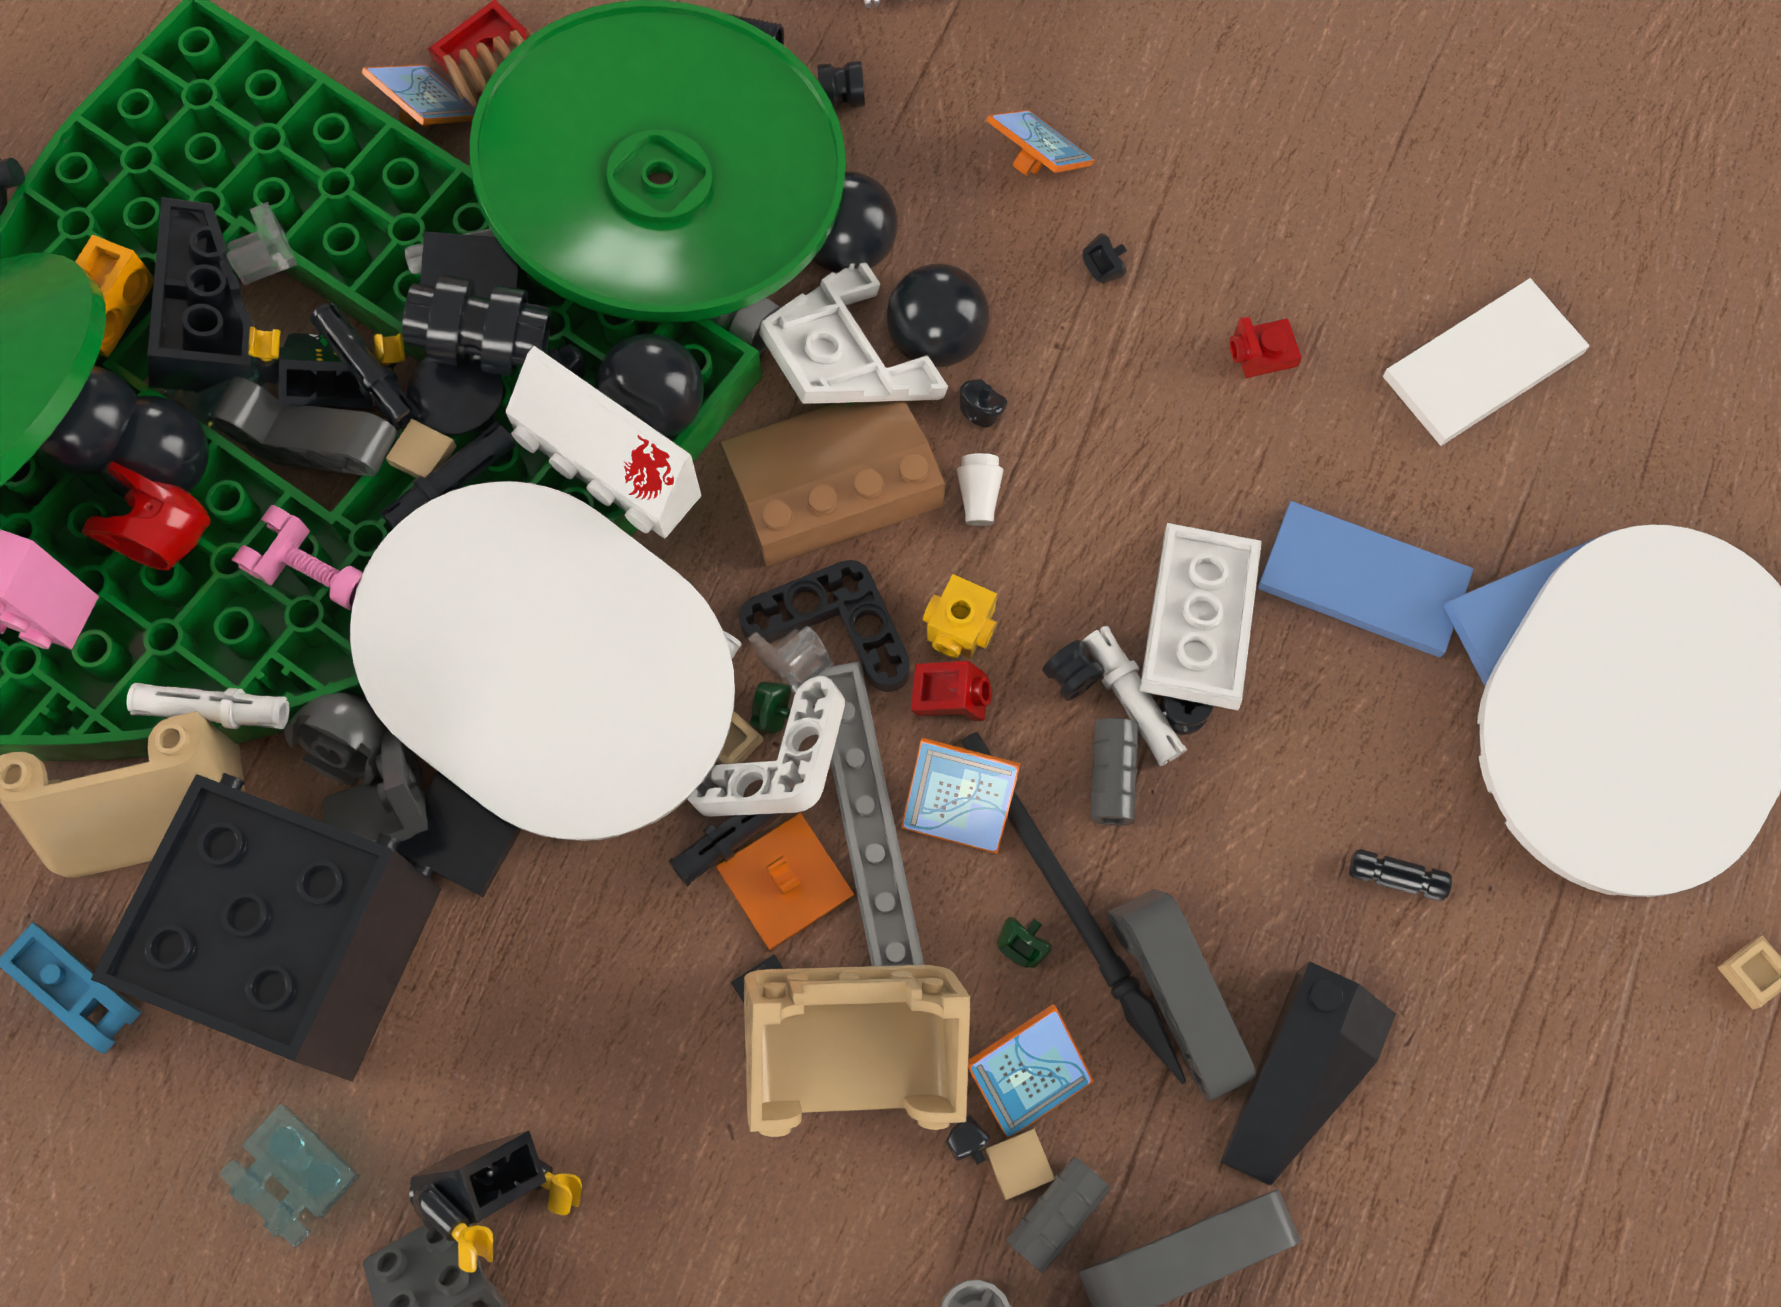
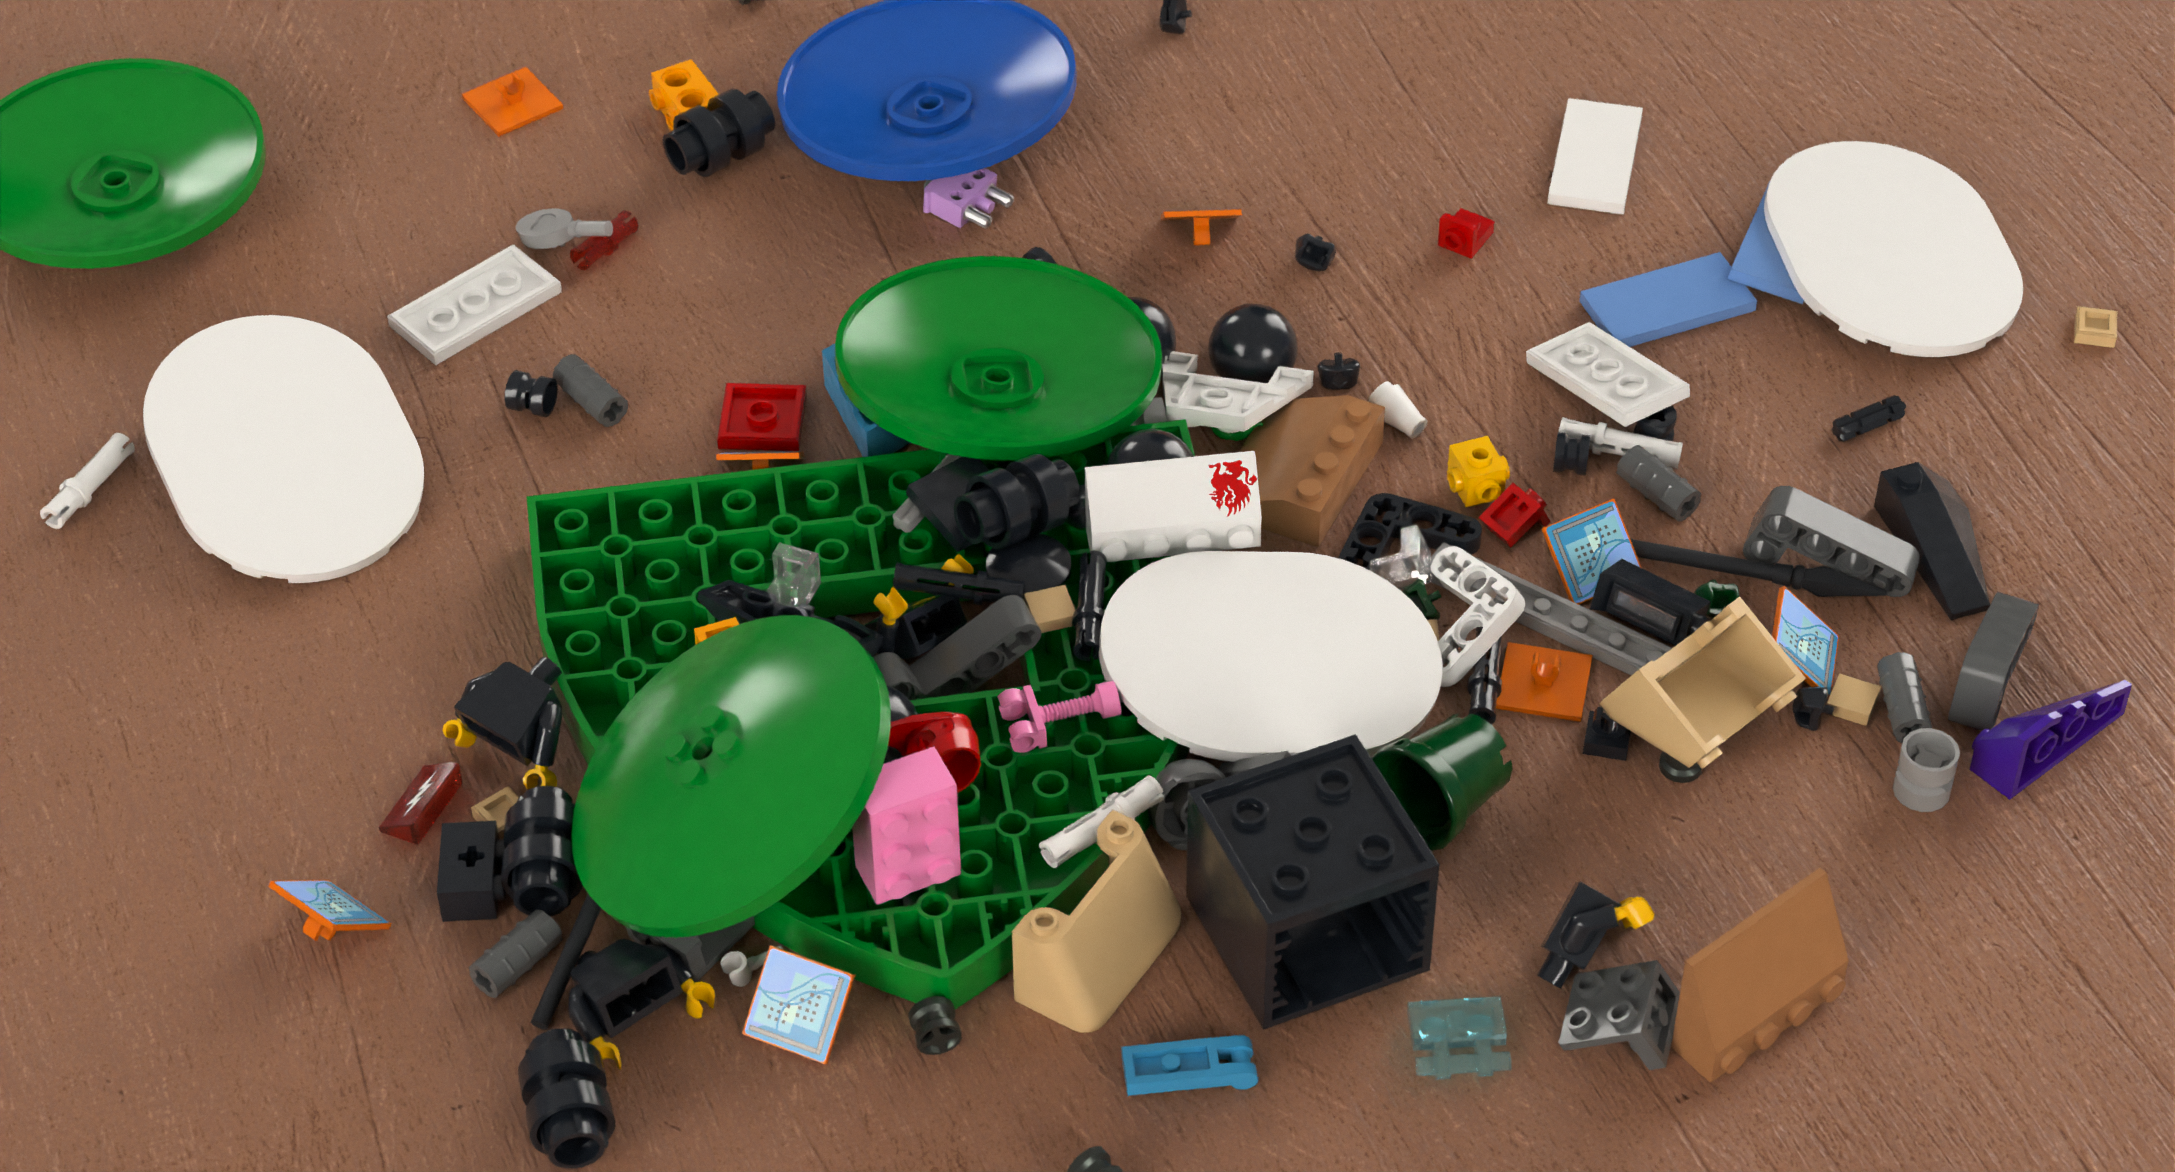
camera: 45 degrees left, 25 degrees down
medium nougat piece [443,26,532,108] -> none
none -> dark green piece [1371,713,1513,851]
none -> black window [1590,559,1711,646]

